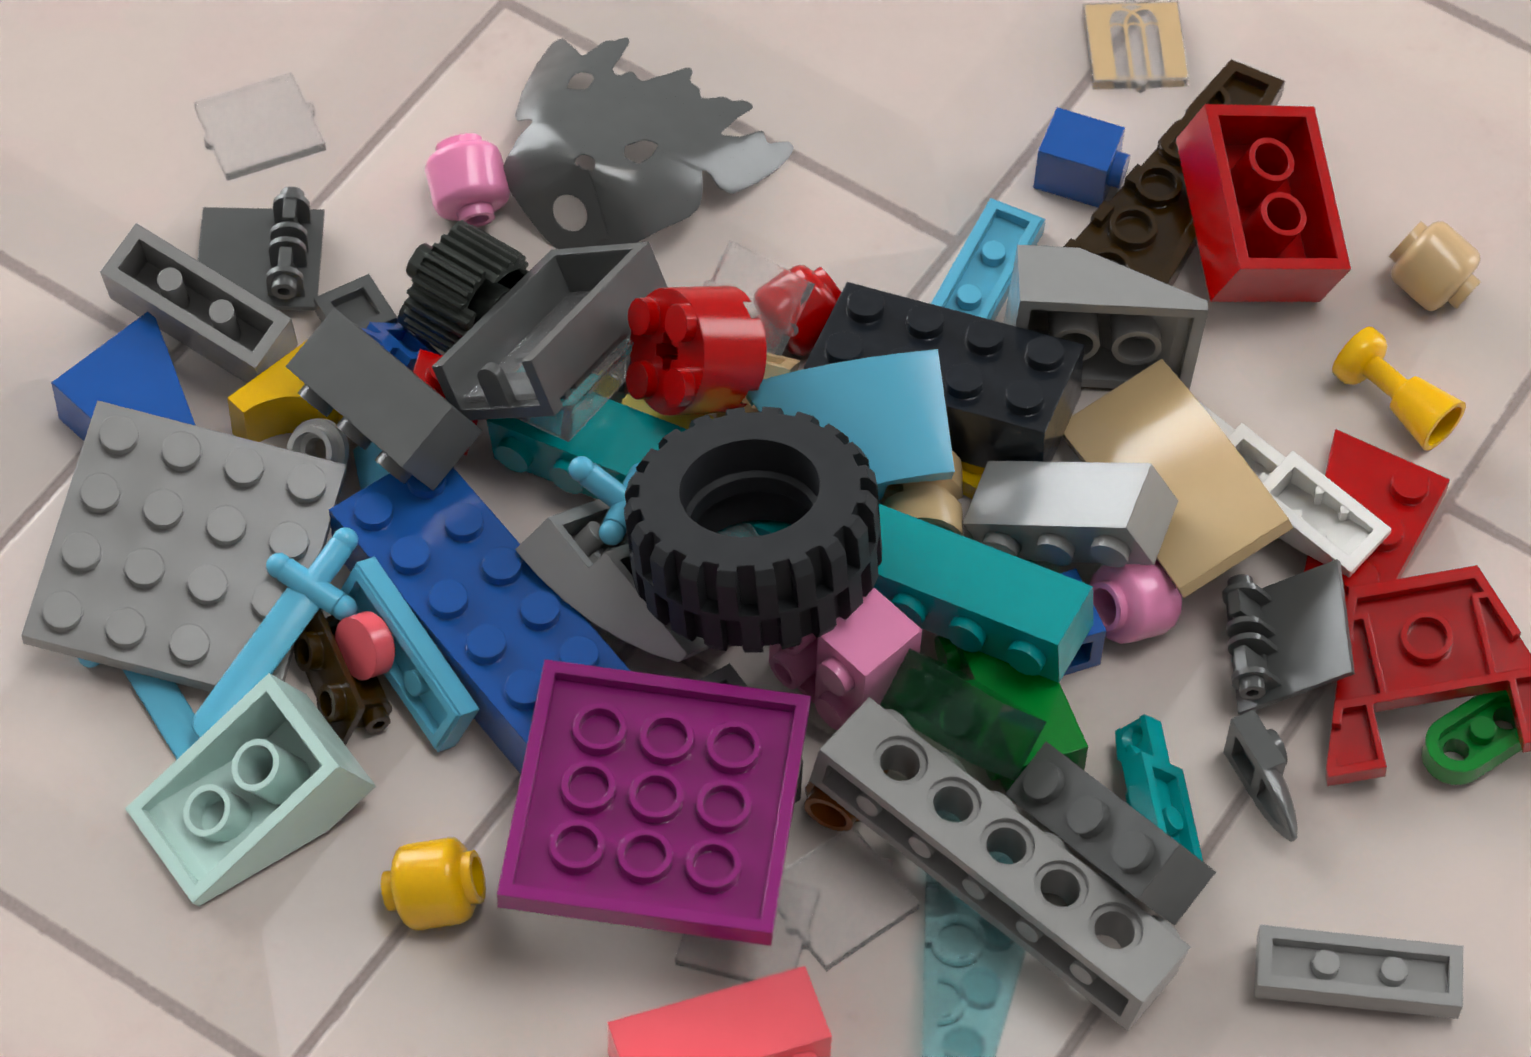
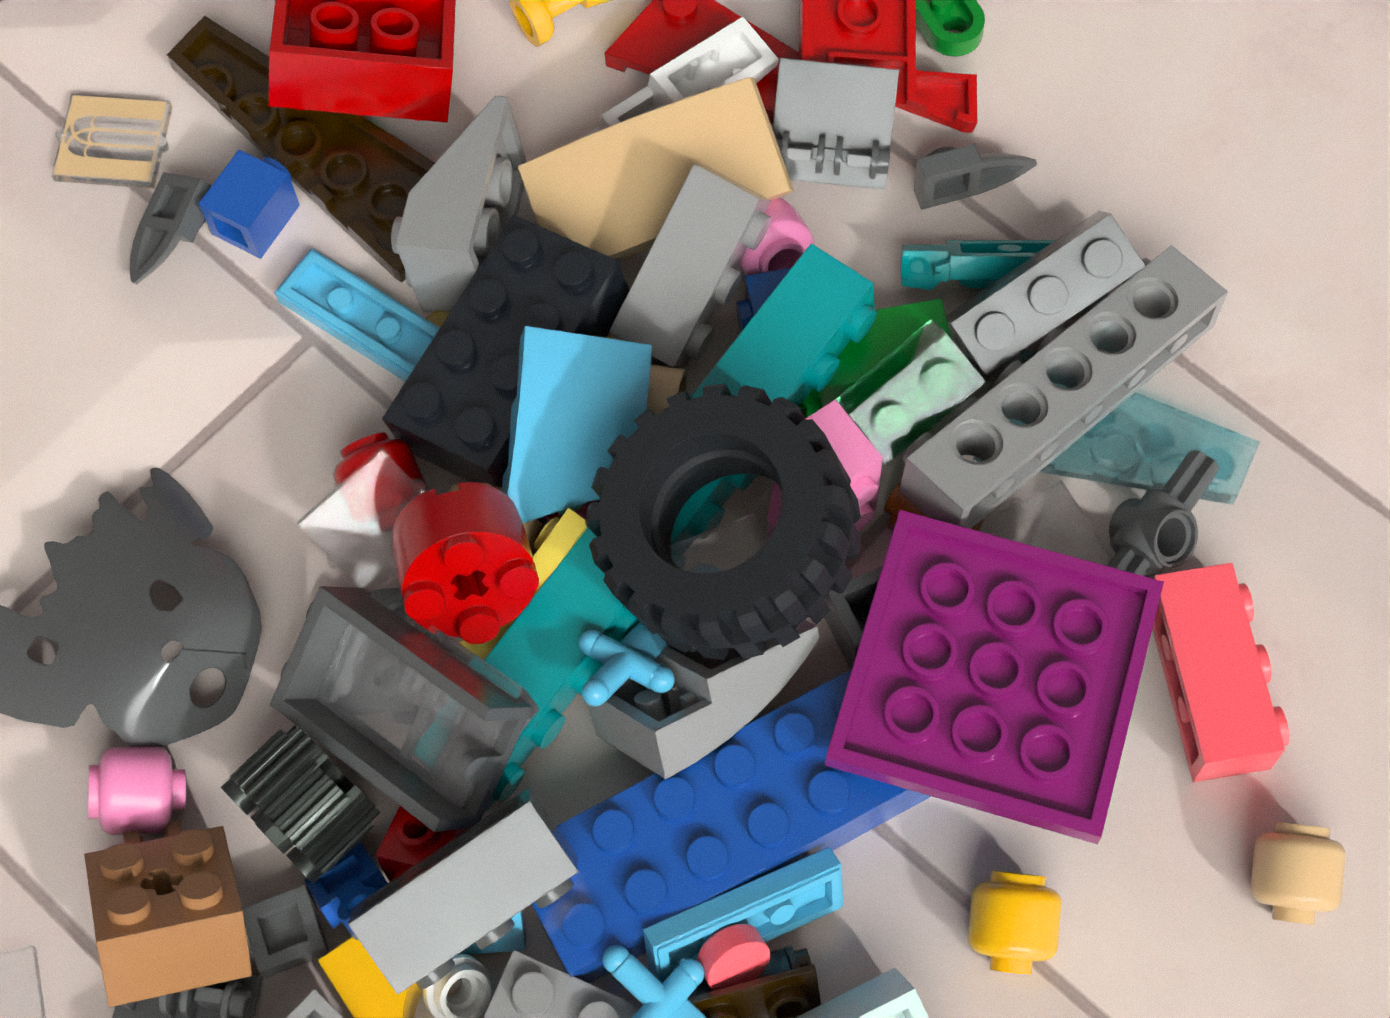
camera: 75 degrees left, 10 degrees up
light grey plate [1254,925,1463,1019] -> none
none -> medium nougat hinge [84,820,252,1007]
none -> dark grey plate [129,172,211,284]
none -> dark grey axle [1107,450,1219,576]

